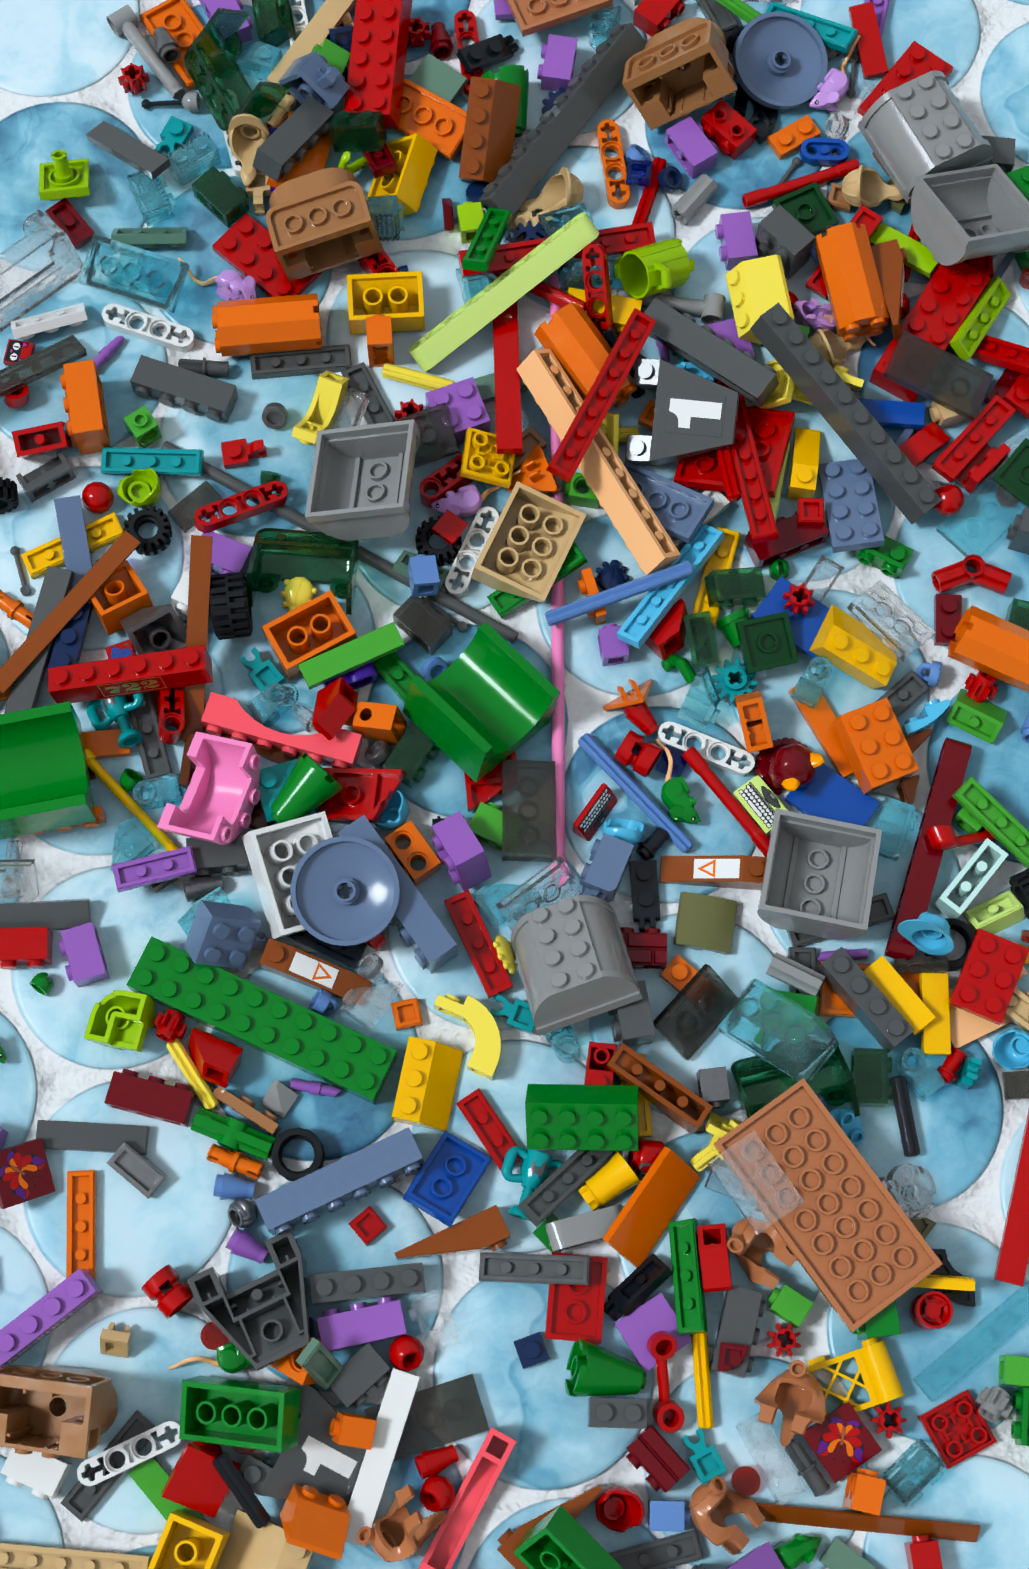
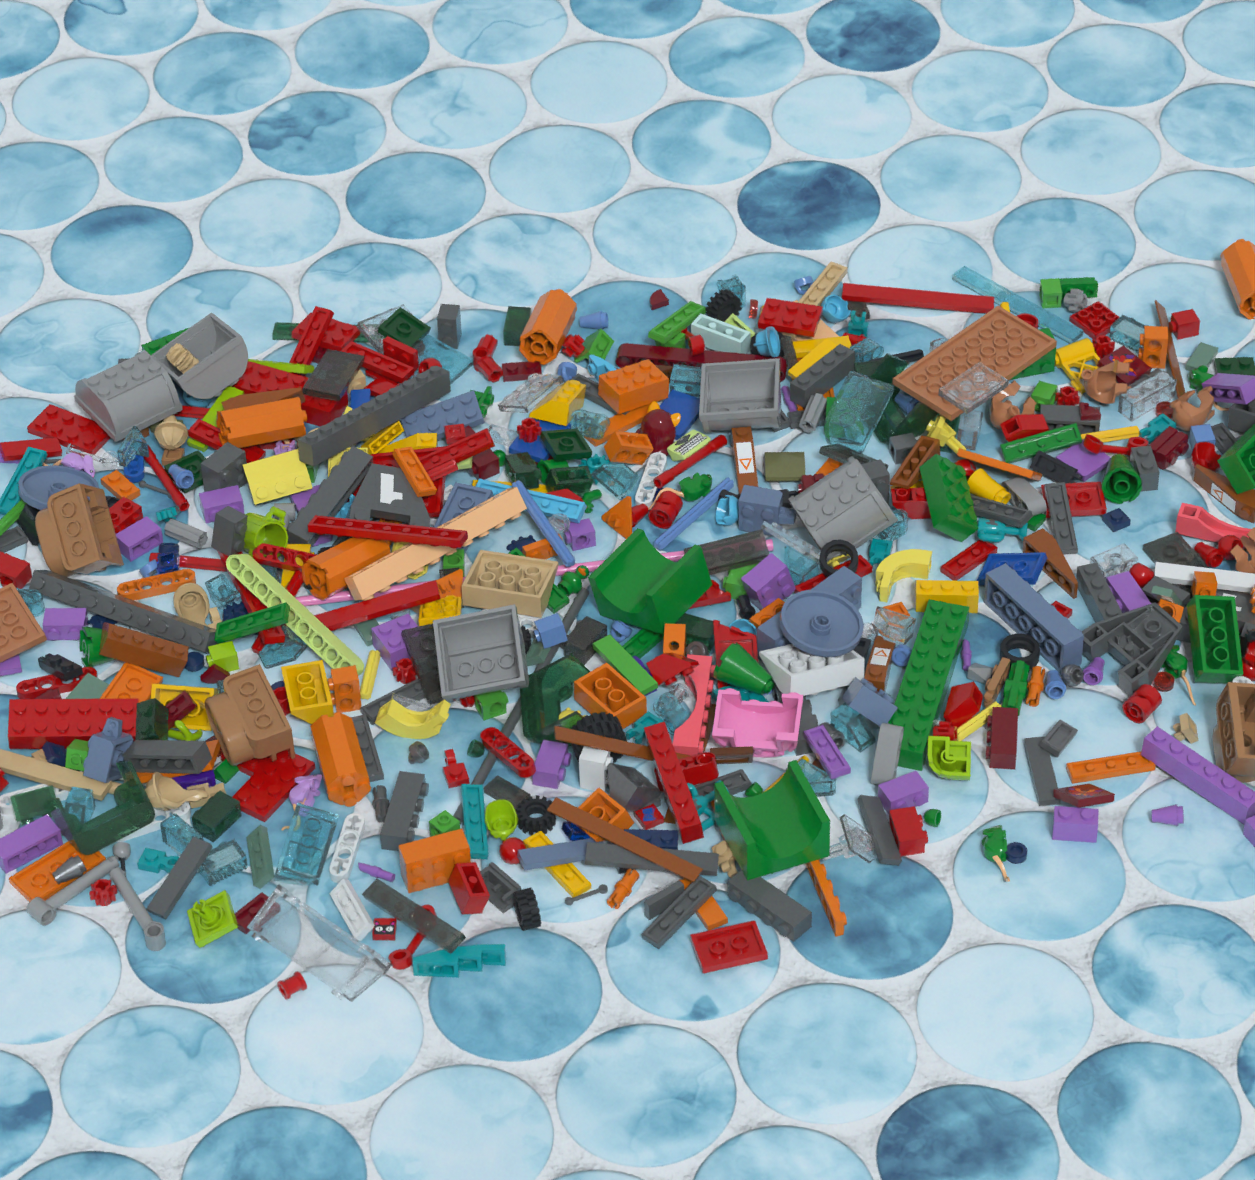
camera: 95 degrees left, 30 degrees down
clear light blue piece [133,773,185,810] -> none
slope [572,783,617,841] -> none
none -> light grey piece [109,867,166,951]
none -> clear light blue slope [117,426,149,467]
none -> teal plate [156,505,181,522]
none -> tan gear [166,343,199,374]
none -> medium blue cone [169,464,194,489]
none -> dark grey brick [211,506,248,556]
none -> yellow piece [360,420,404,455]
none -> orange tile [392,447,437,497]
none -> clear tile [548,513,570,534]
none -> green animal [558,565,589,596]
none -> black tyre [819,539,859,577]
none -> light grey beam [871,723,904,785]

